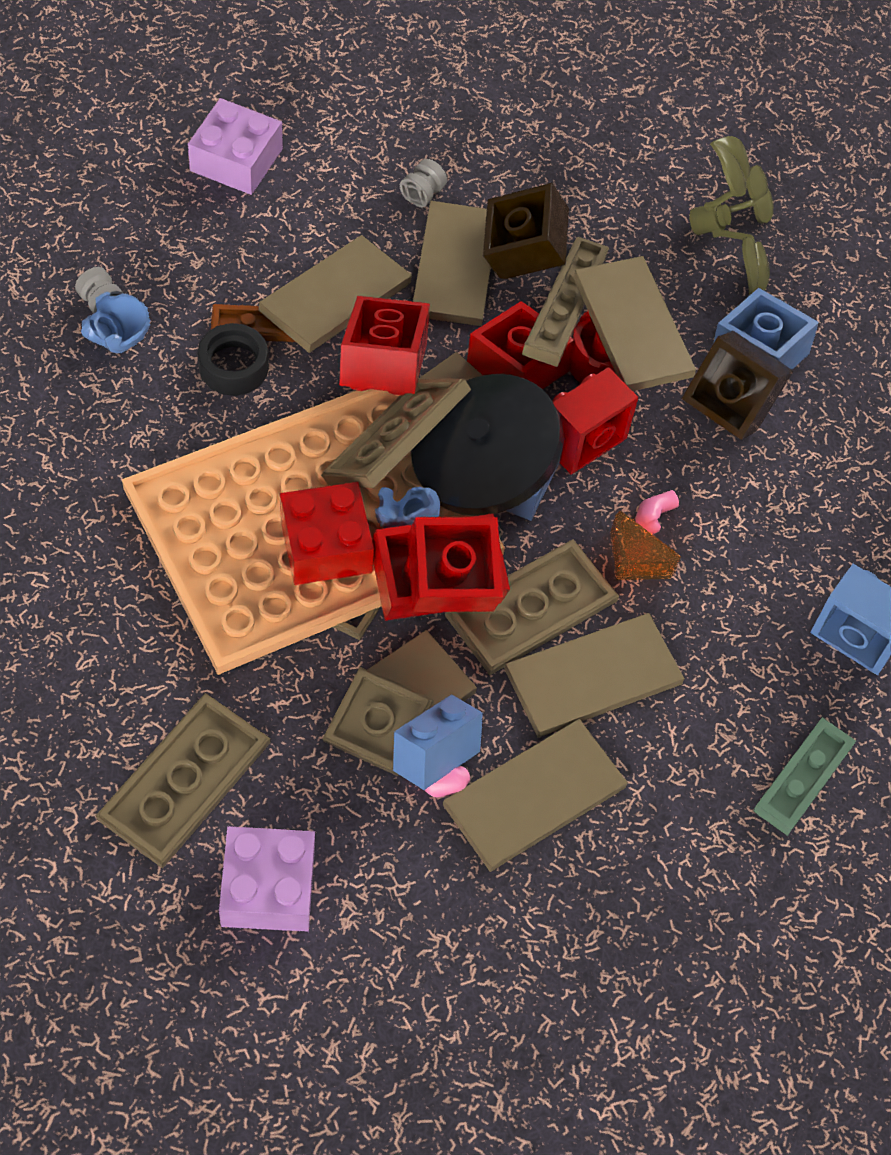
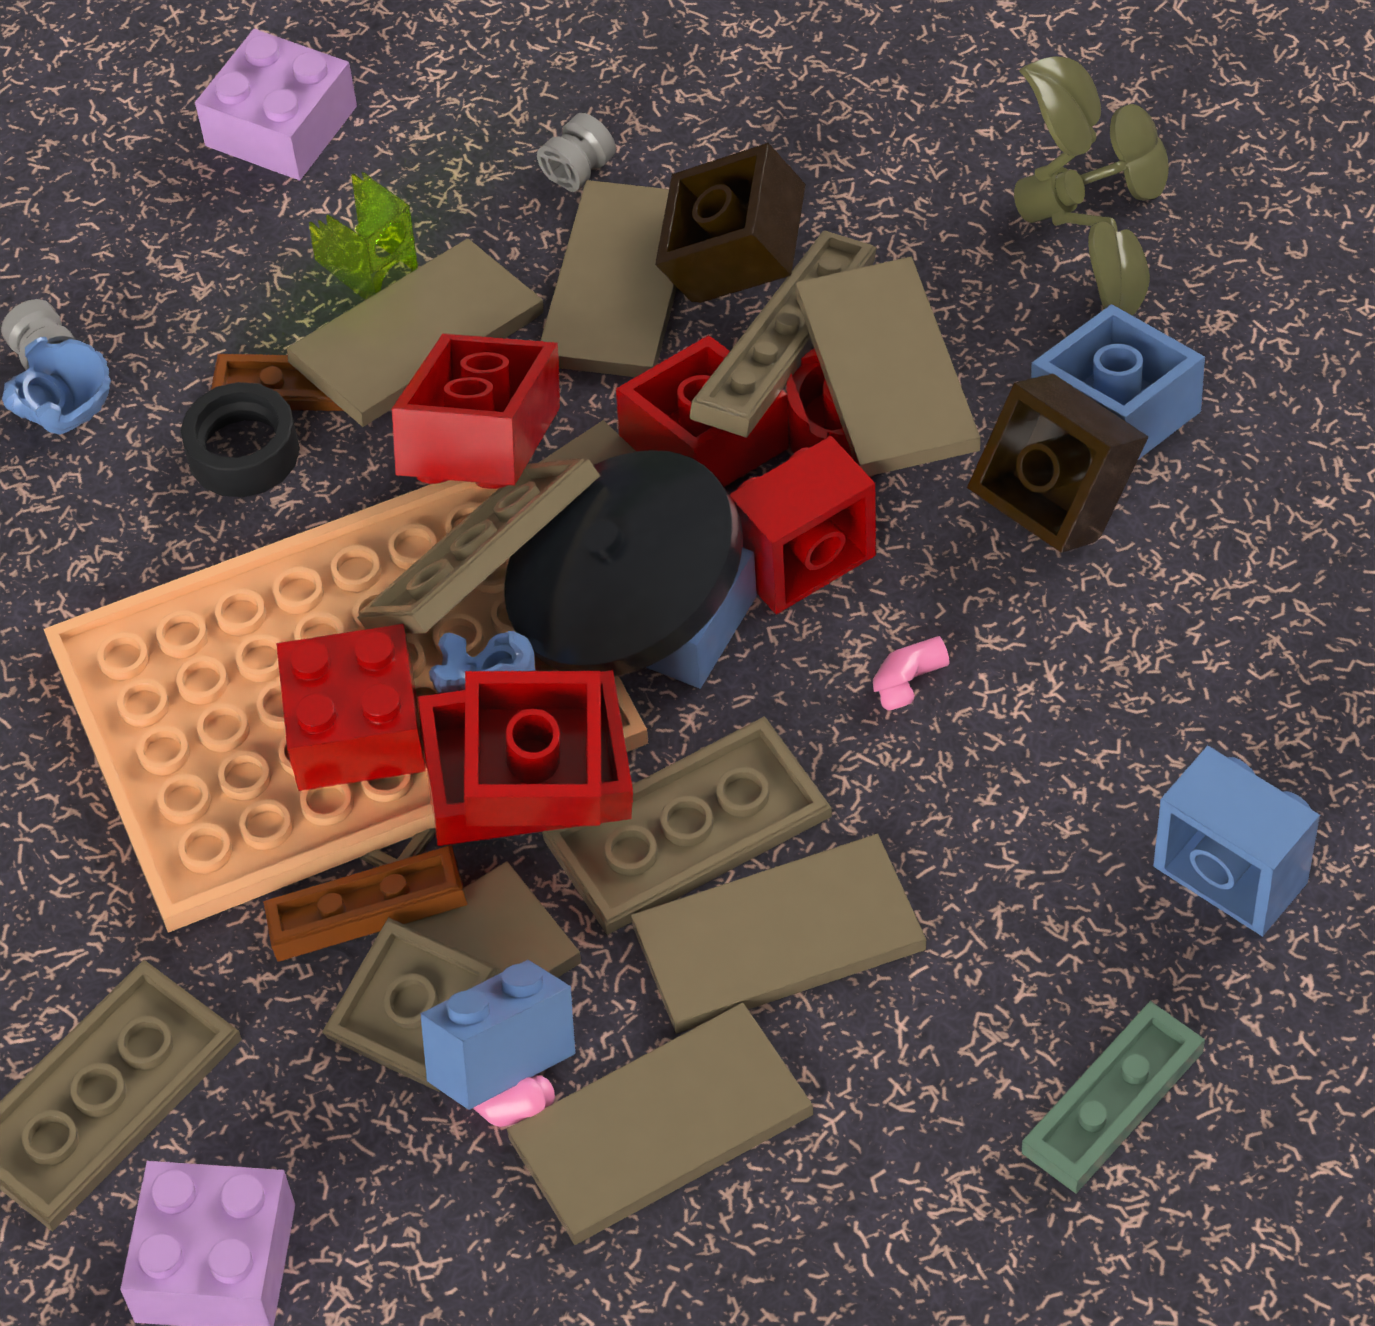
camera: 15 degrees right, 5 degrees down
clear orange slope [610,511,681,580] -> none
none -> dark orange tile [263,845,468,962]
none -> clear neon green piece [309,172,418,300]

